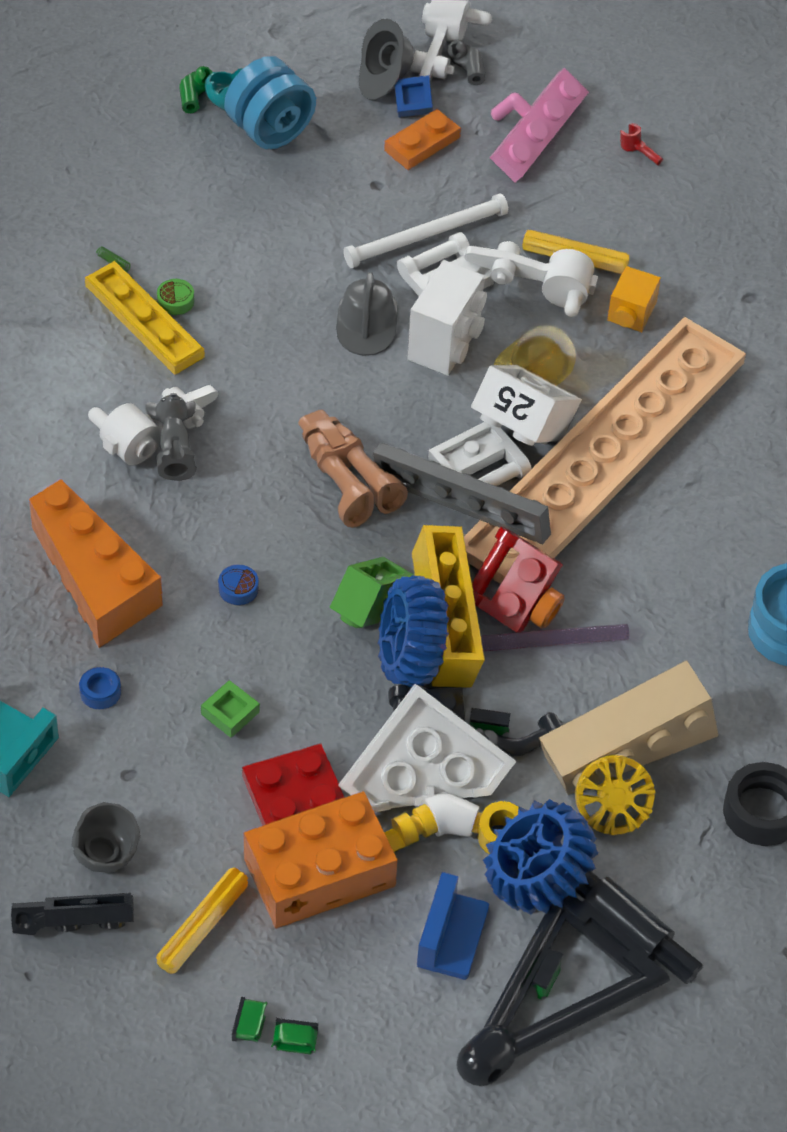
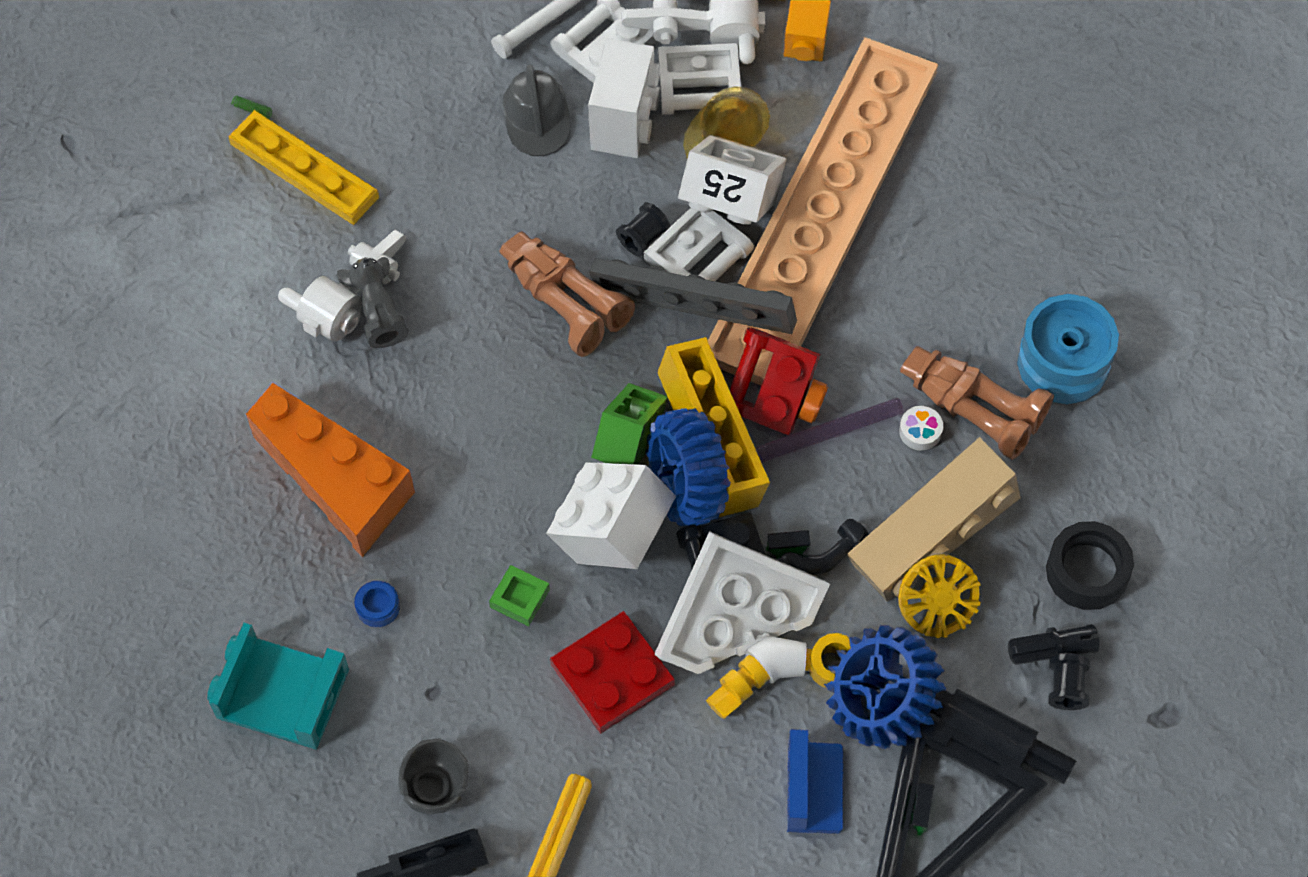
camera: 10 degrees left, 10 degrees up
bright green tile [157,279,194,315] -> none
blue tile [218,565,259,605] -> none
orange piece [244,791,398,929] -> none
none -> white brick [546,462,676,569]
none -> black bush [616,202,670,256]
none -> white plate [658,43,742,115]
none -> white tile [899,406,943,451]
none -> nougat piece [900,346,1054,460]
none -> black axle [1008,624,1100,665]
none -> black bush [1048,653,1090,710]

